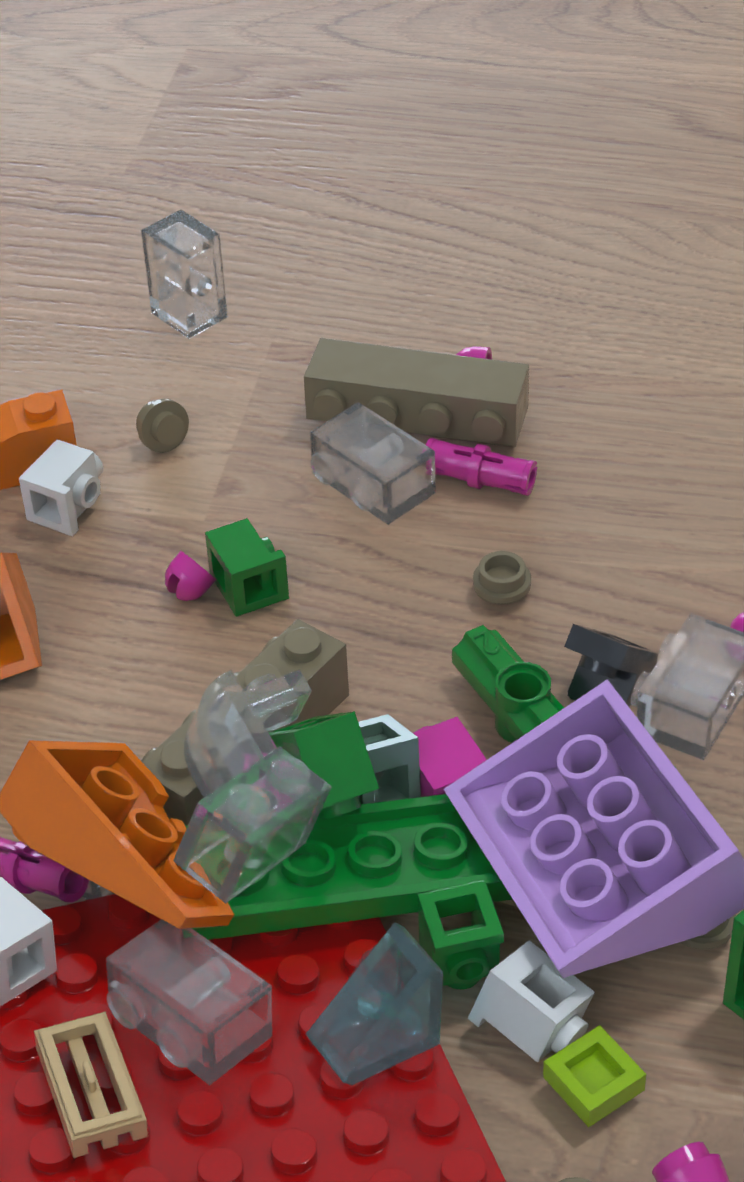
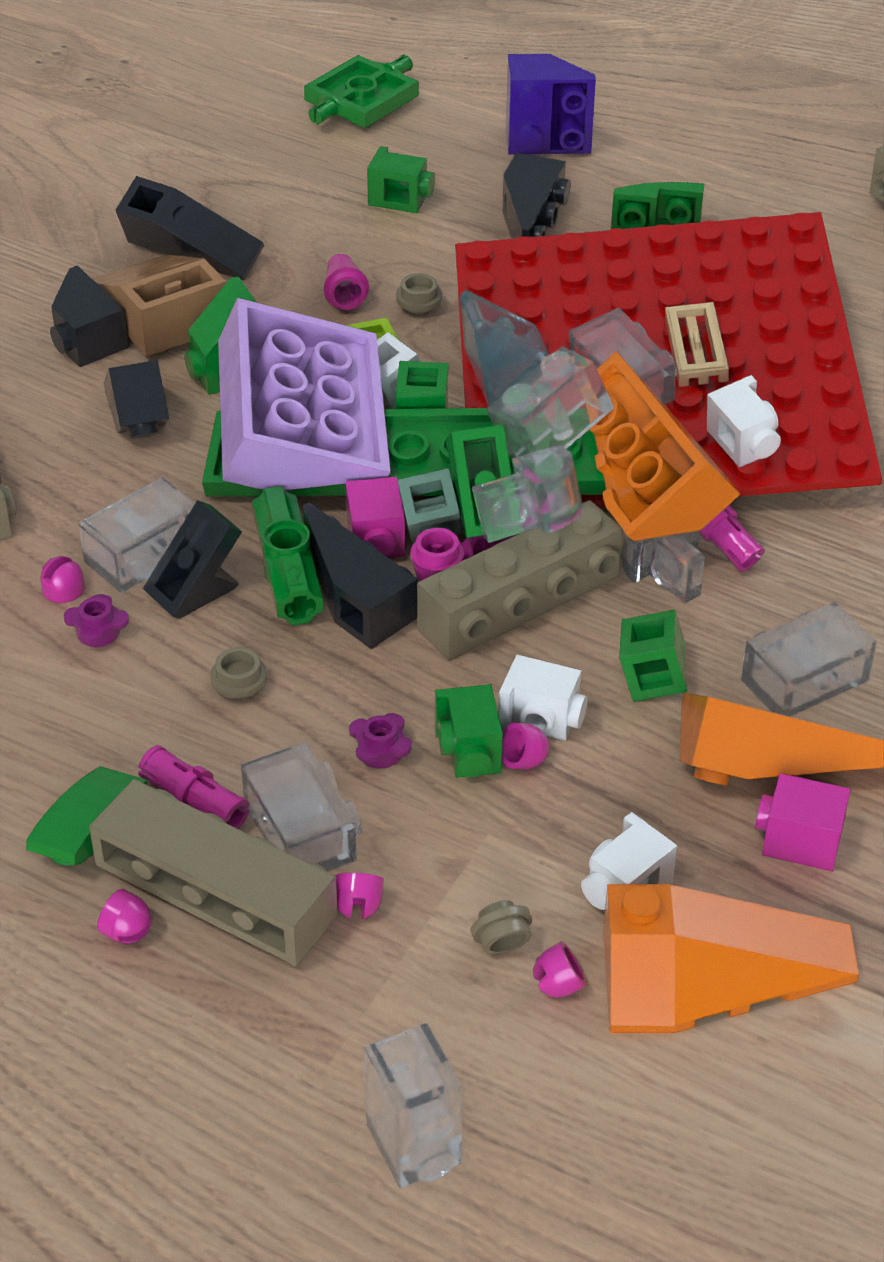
camera: 165 degrees left, 0 degrees up
none -> green slope [26,766,148,866]
none -> magenta plate [64,594,129,647]
none -> black slope [303,502,418,649]
none -> dark pink hinge [335,873,384,919]
none -> magenta plate [349,713,412,768]
none -> dark pink cone [410,528,464,582]
none -> white brick [498,655,588,741]
none -> dark pink hinge [533,941,587,998]
none -> green brick [619,609,688,702]

